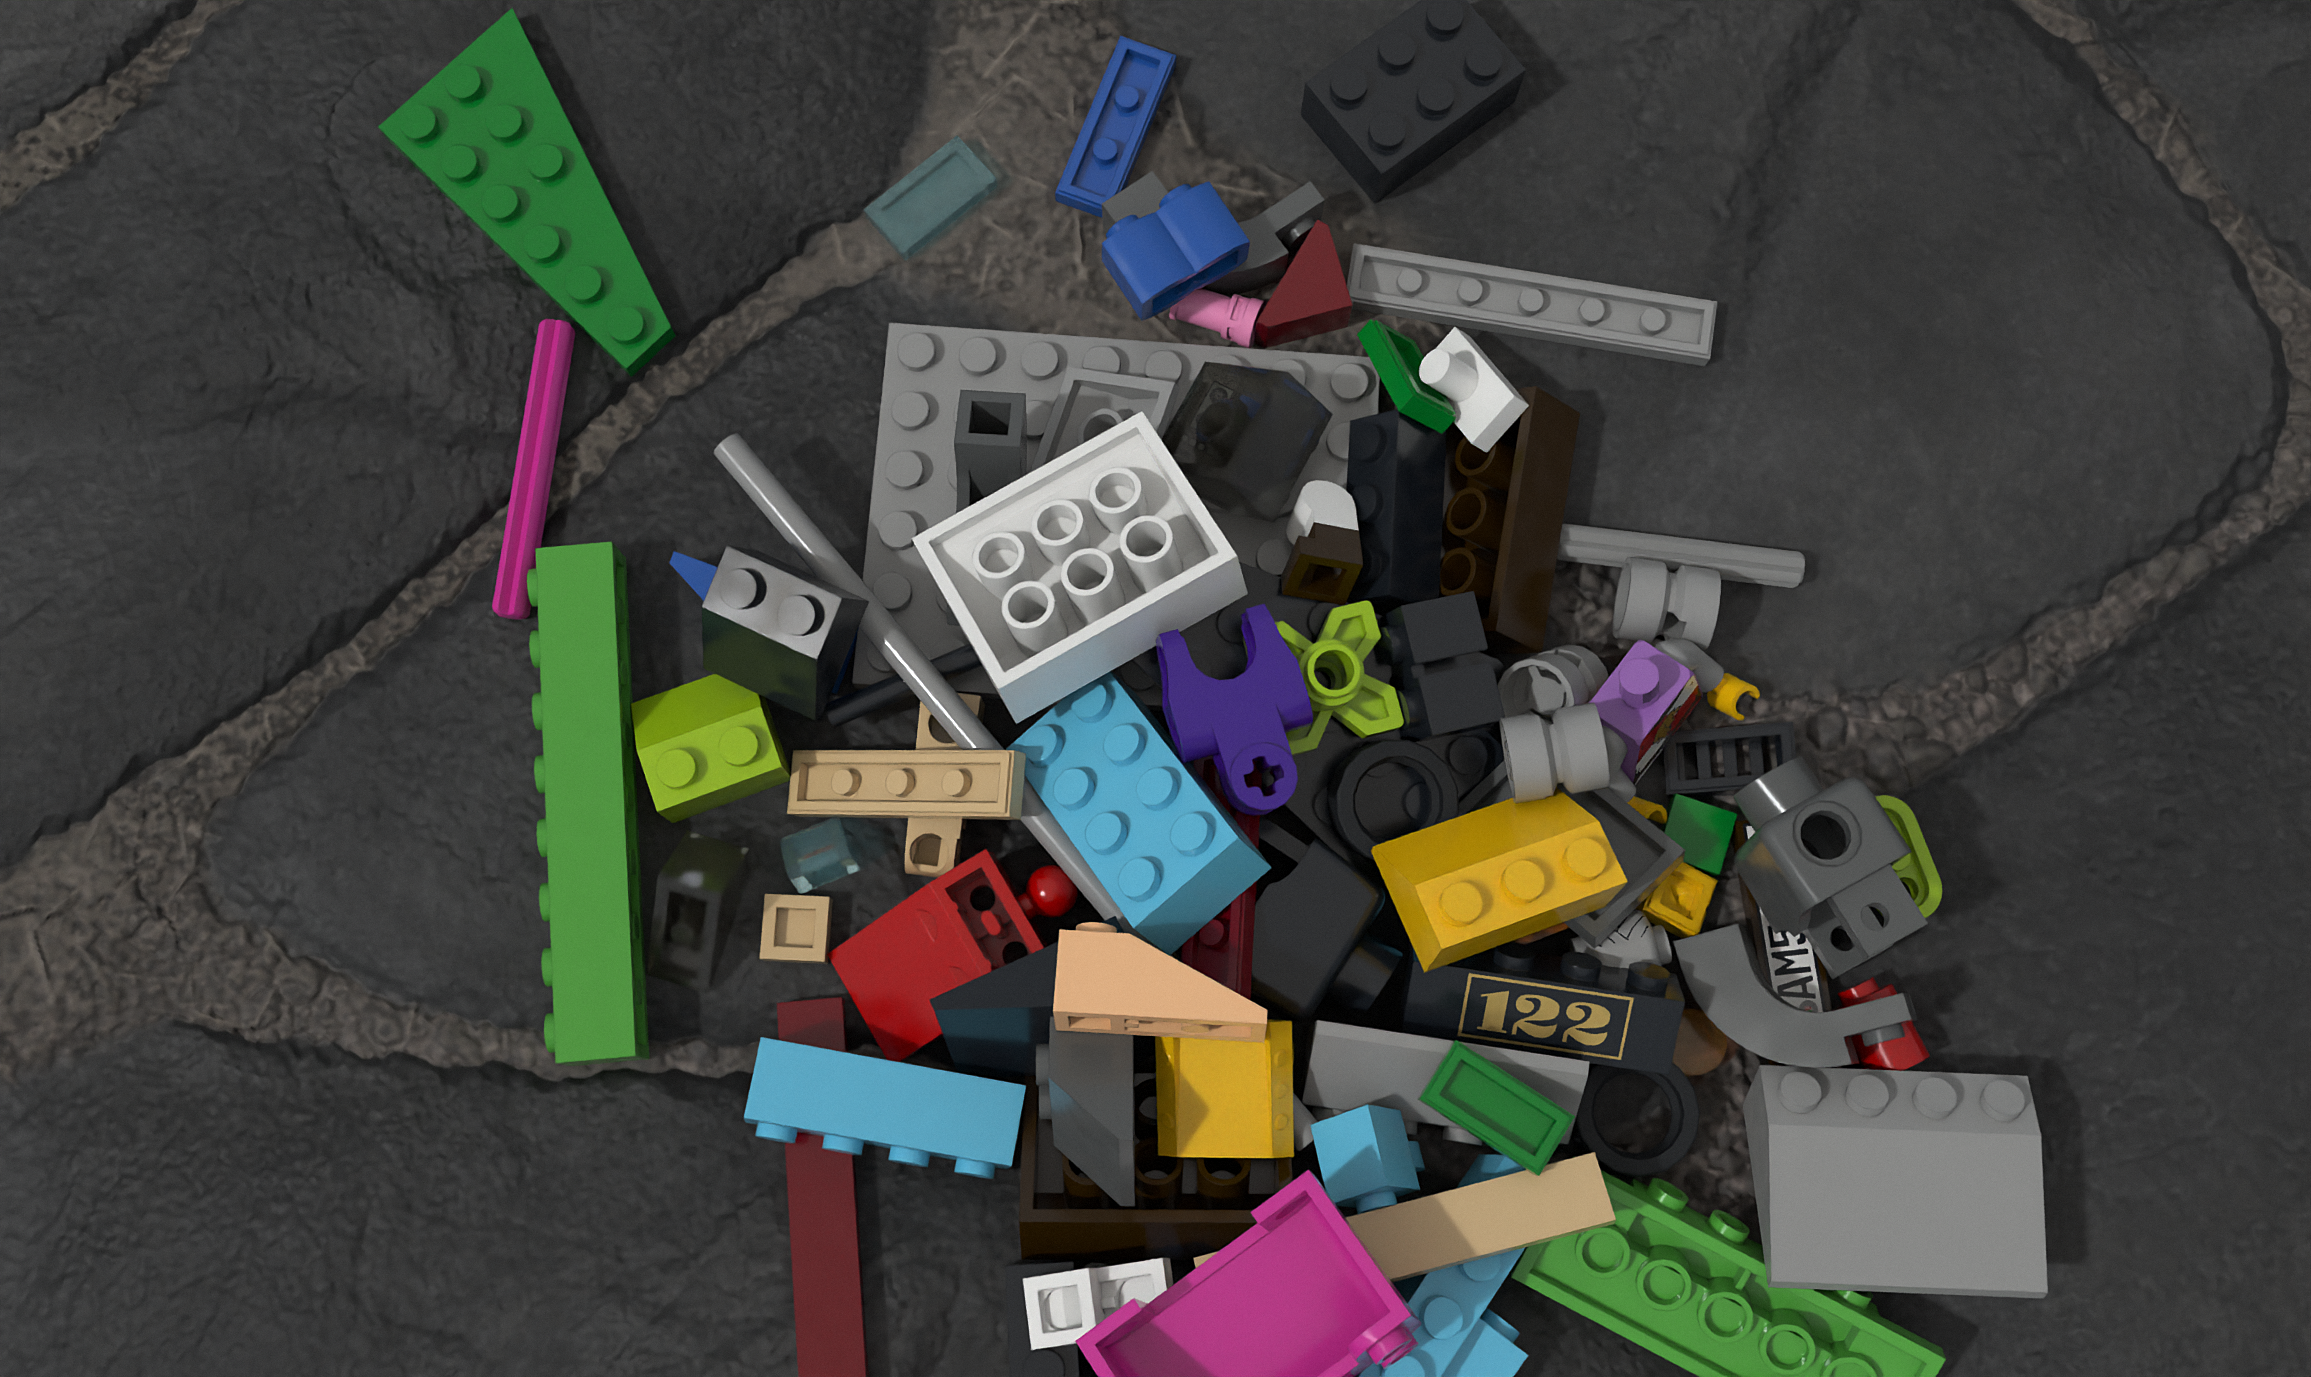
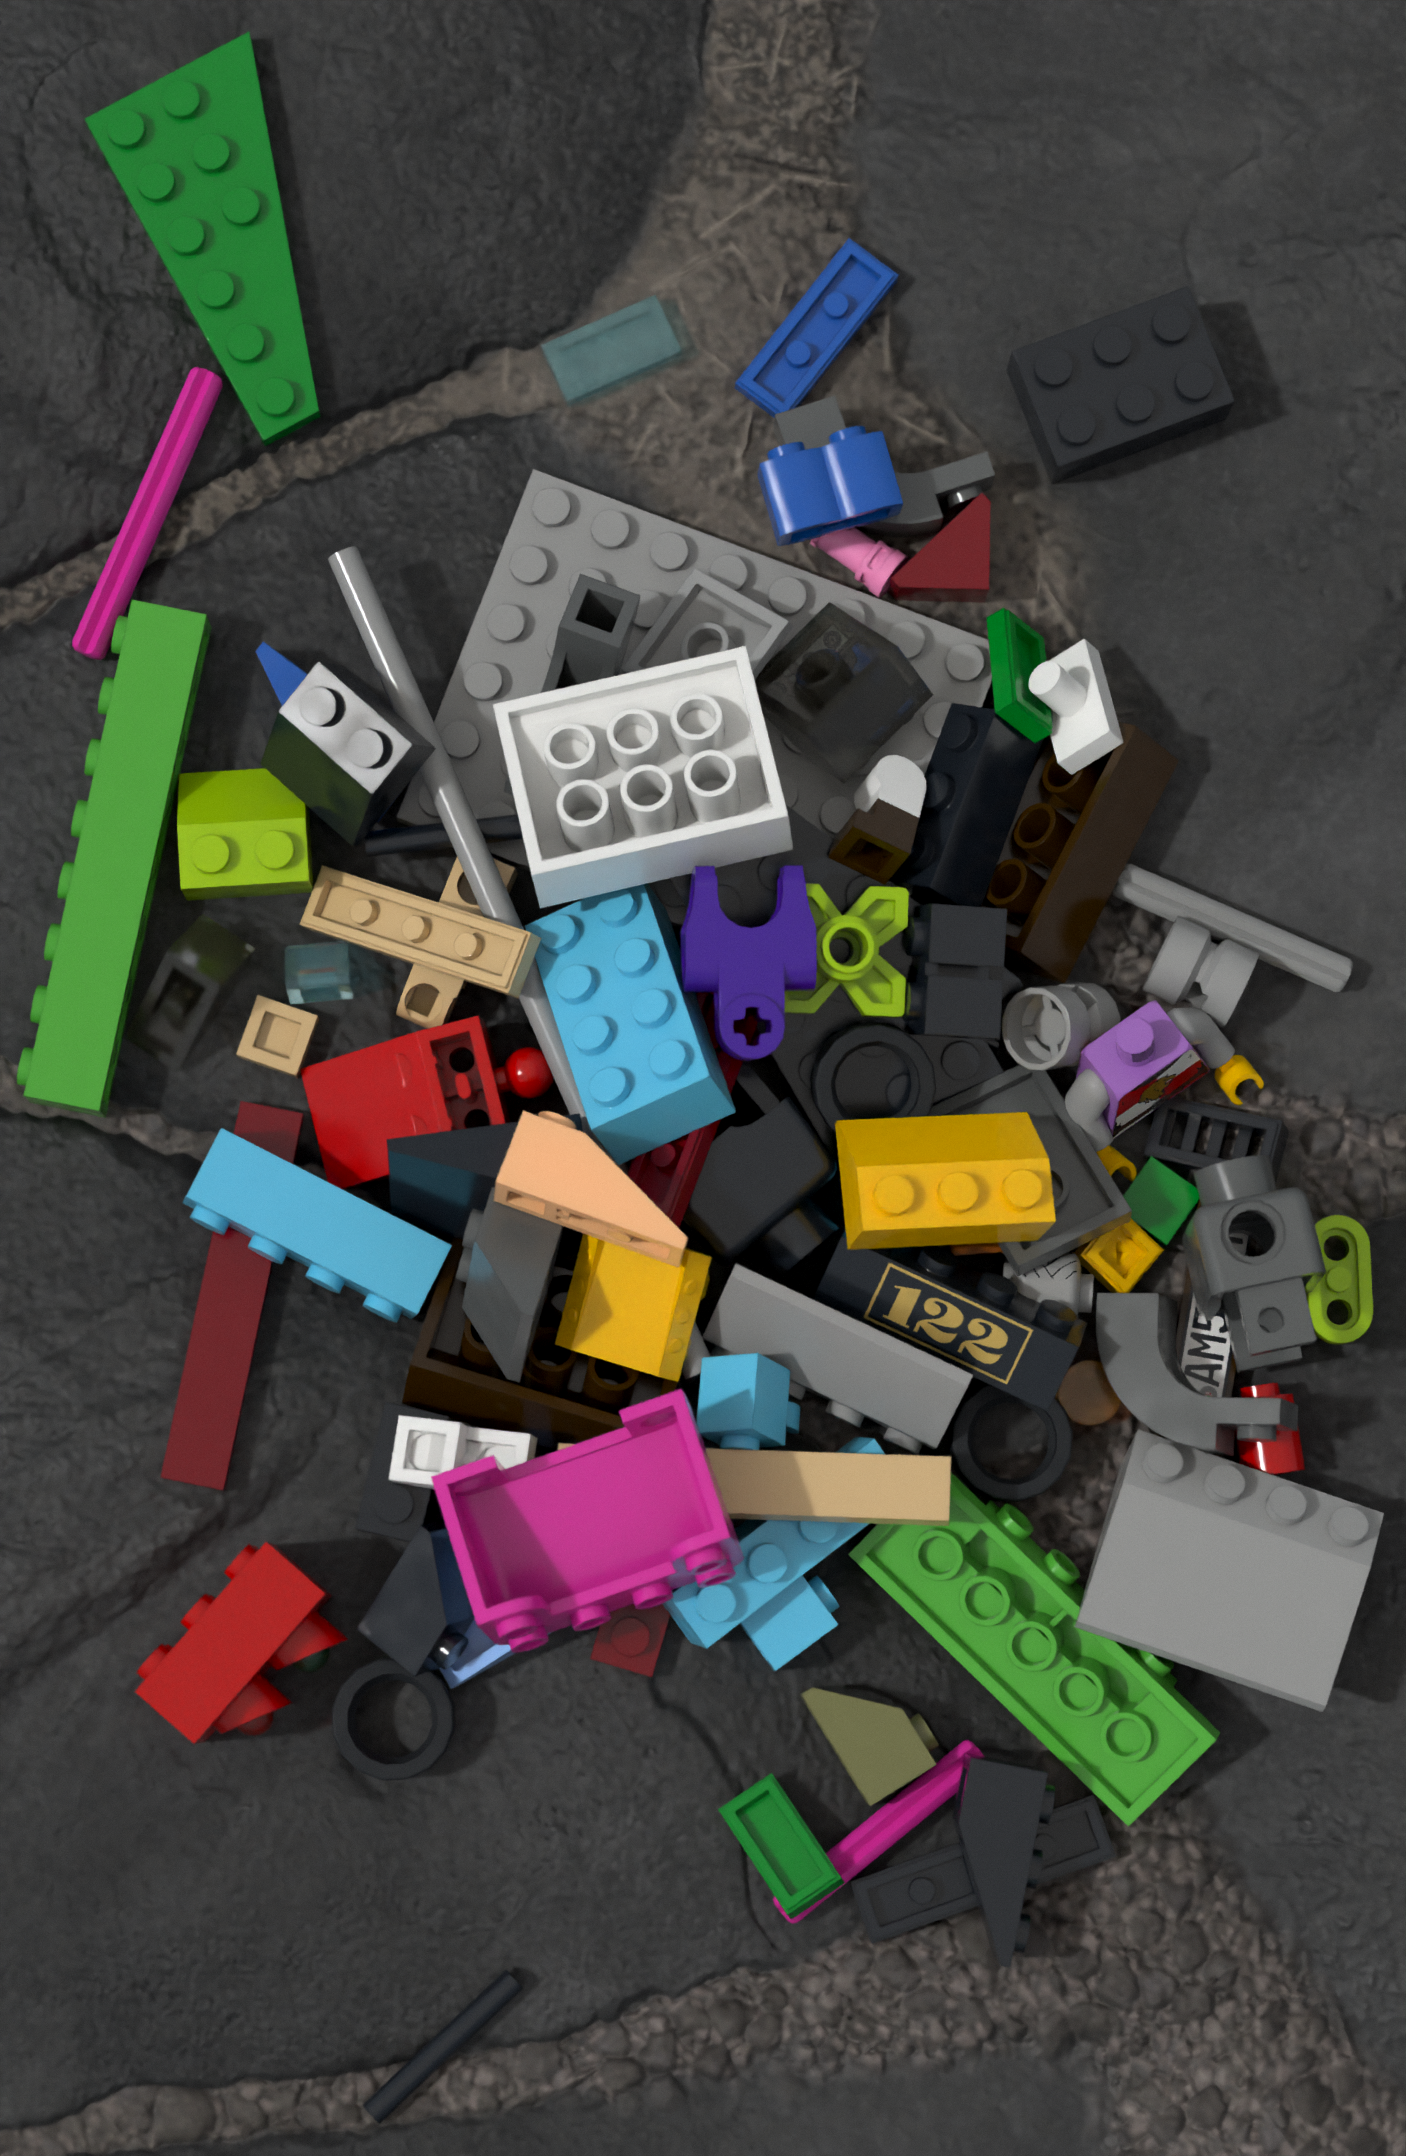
camera: 10 degrees right, 5 degrees up
light grey tile [1347,243,1717,366] -> none
green tile [1418,1040,1575,1176] -> none
light grey wheel [1500,702,1610,804] -> none

